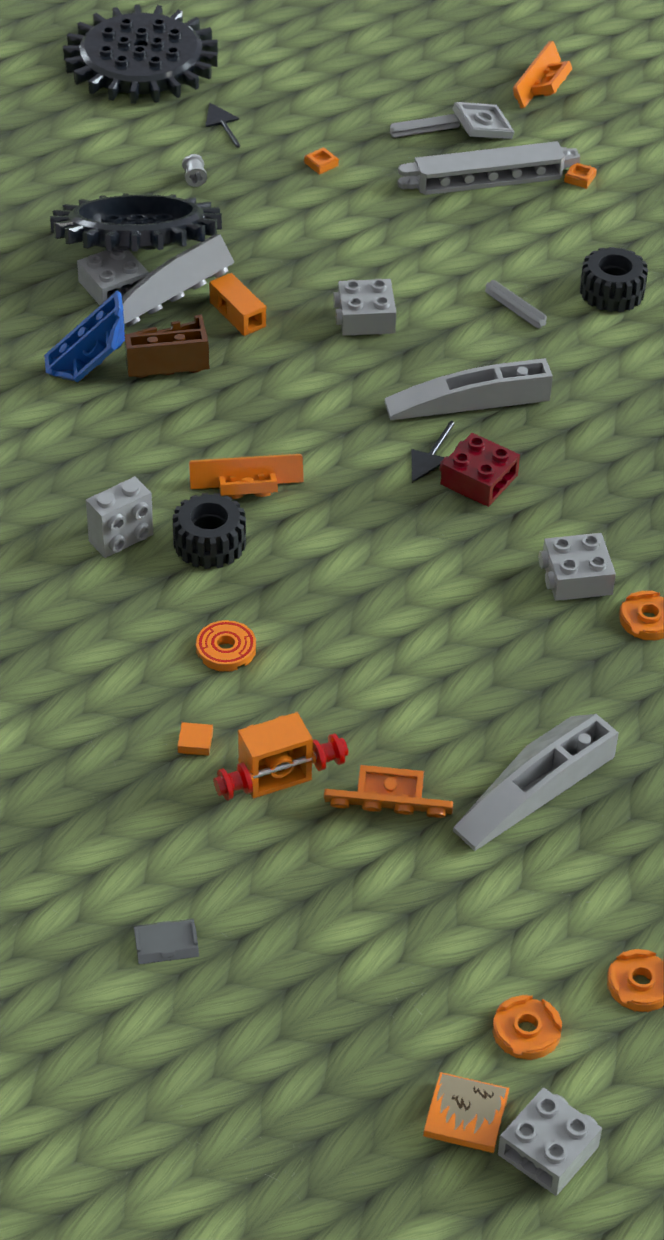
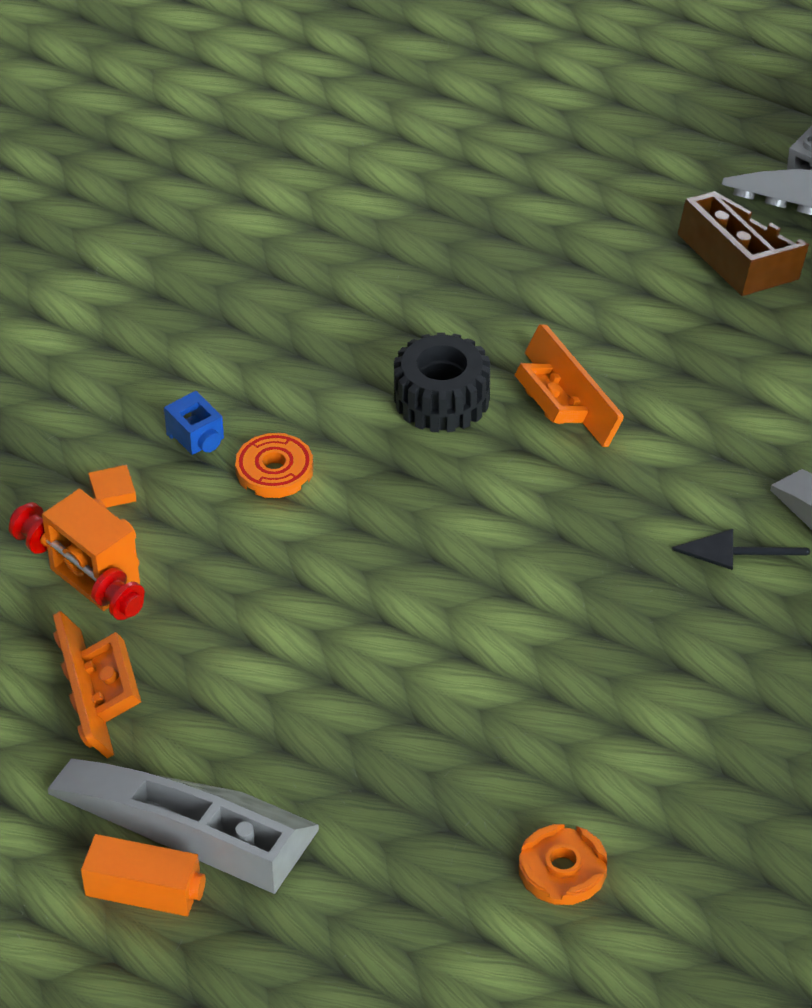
camera: 70 degrees right, 0 degrees up
blue wedge [44,290,125,382] -> none
light grey brick [86,476,153,558] -> none
dark red brick [439,433,520,507] -> none
light grey brick [539,533,616,601] -> none
none -> orange brick [81,834,206,917]
none -> blue brick [164,391,224,455]

